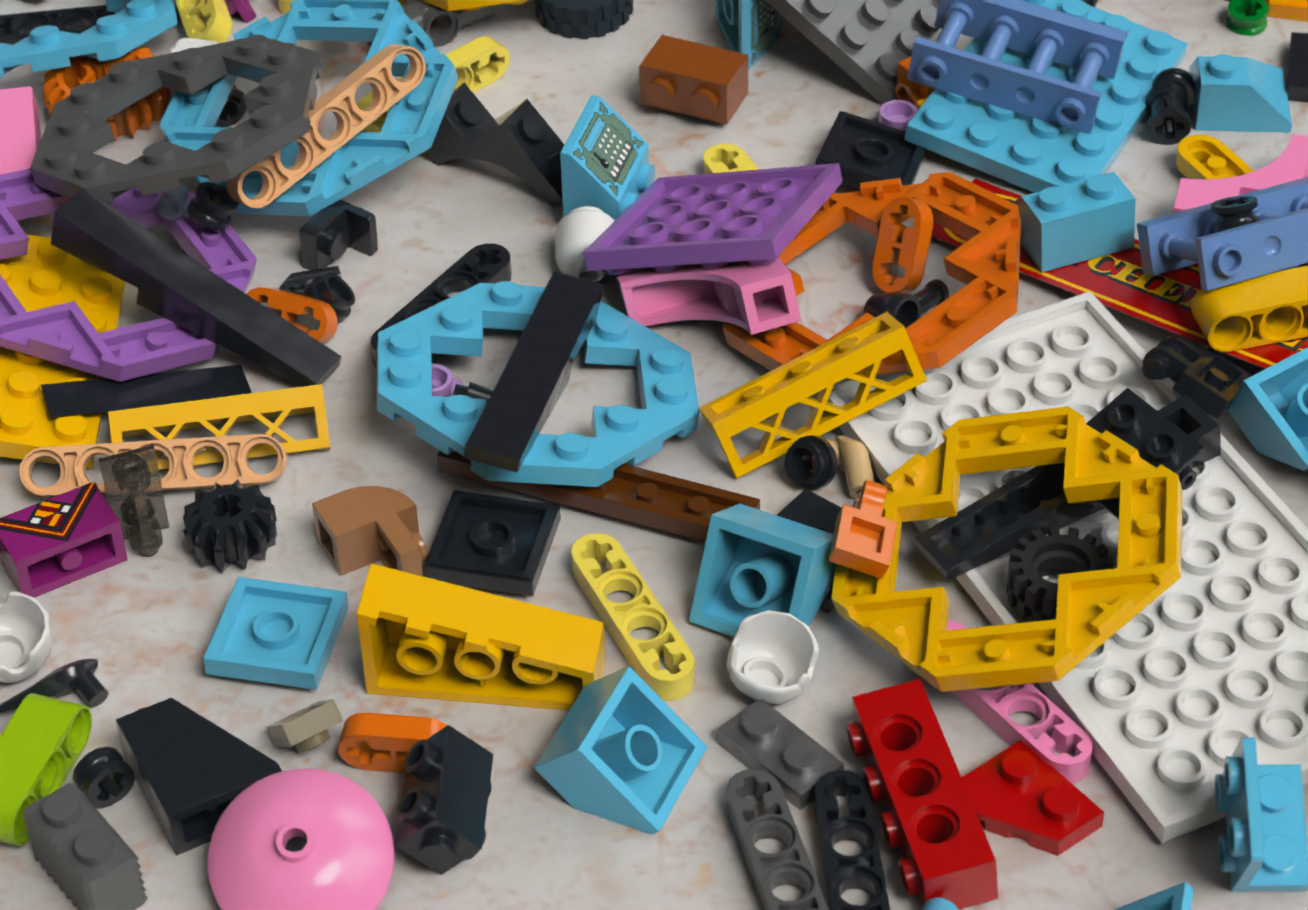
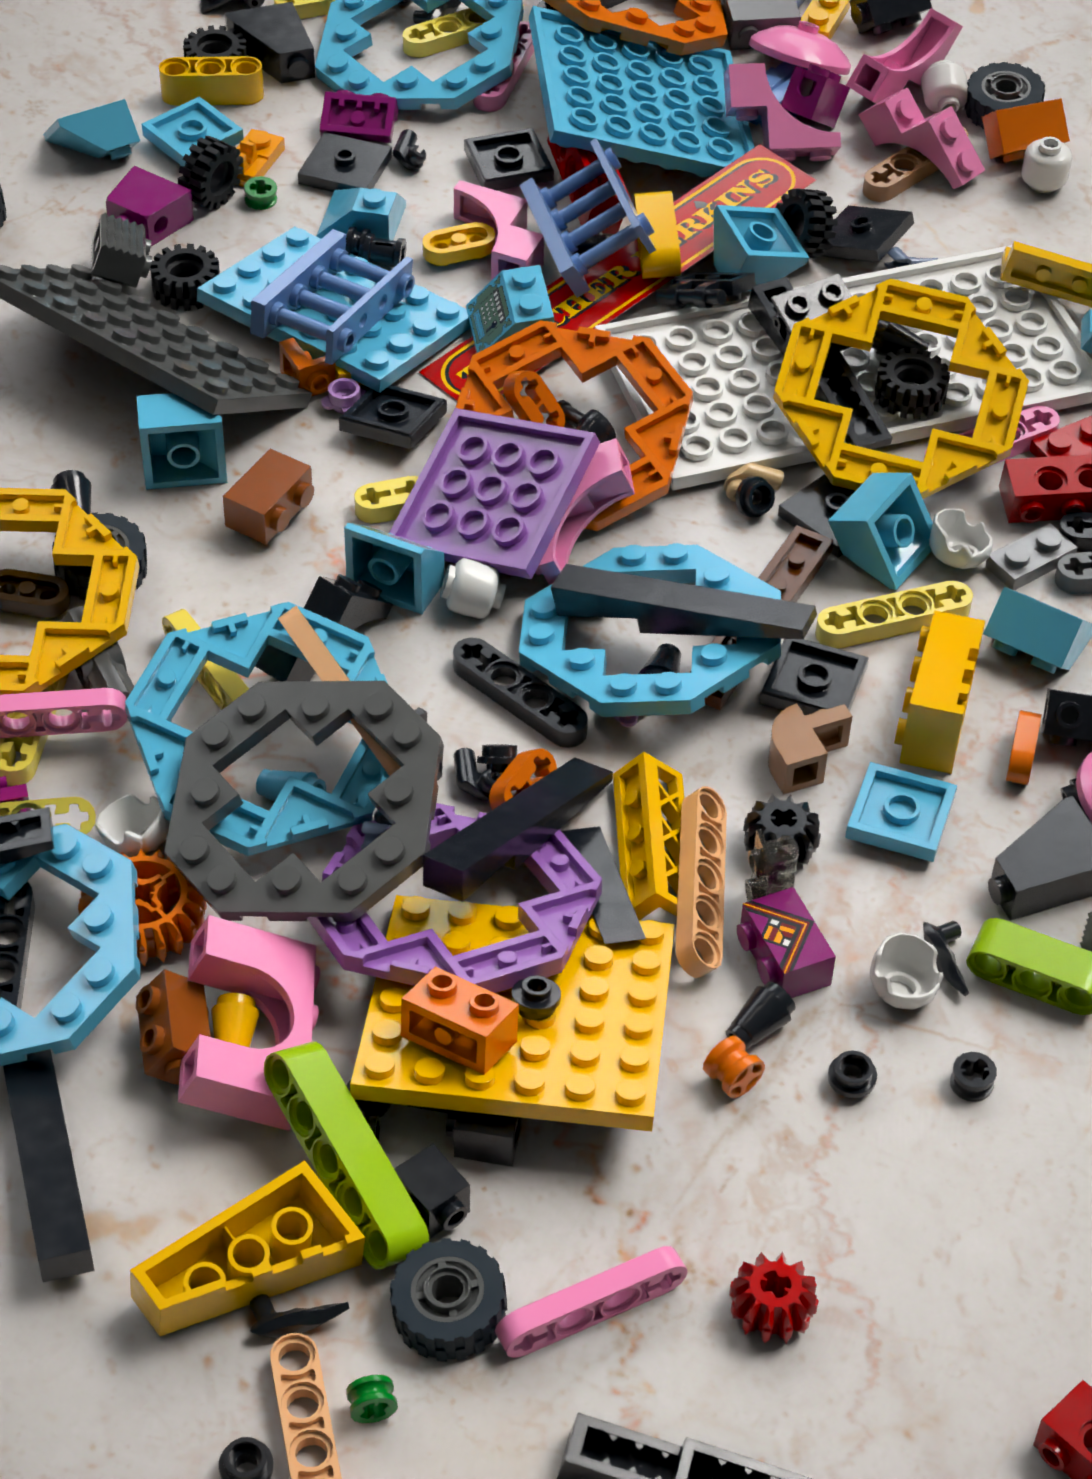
camera: 85 degrees left, 5 degrees up
black bush [72,746,135,808] -> none
dark tan plate [266,699,344,753] -> none
yellow fence [698,312,927,478] -> none
orange plate [828,479,897,579] -> none
black bush [1210,196,1260,232] -> none

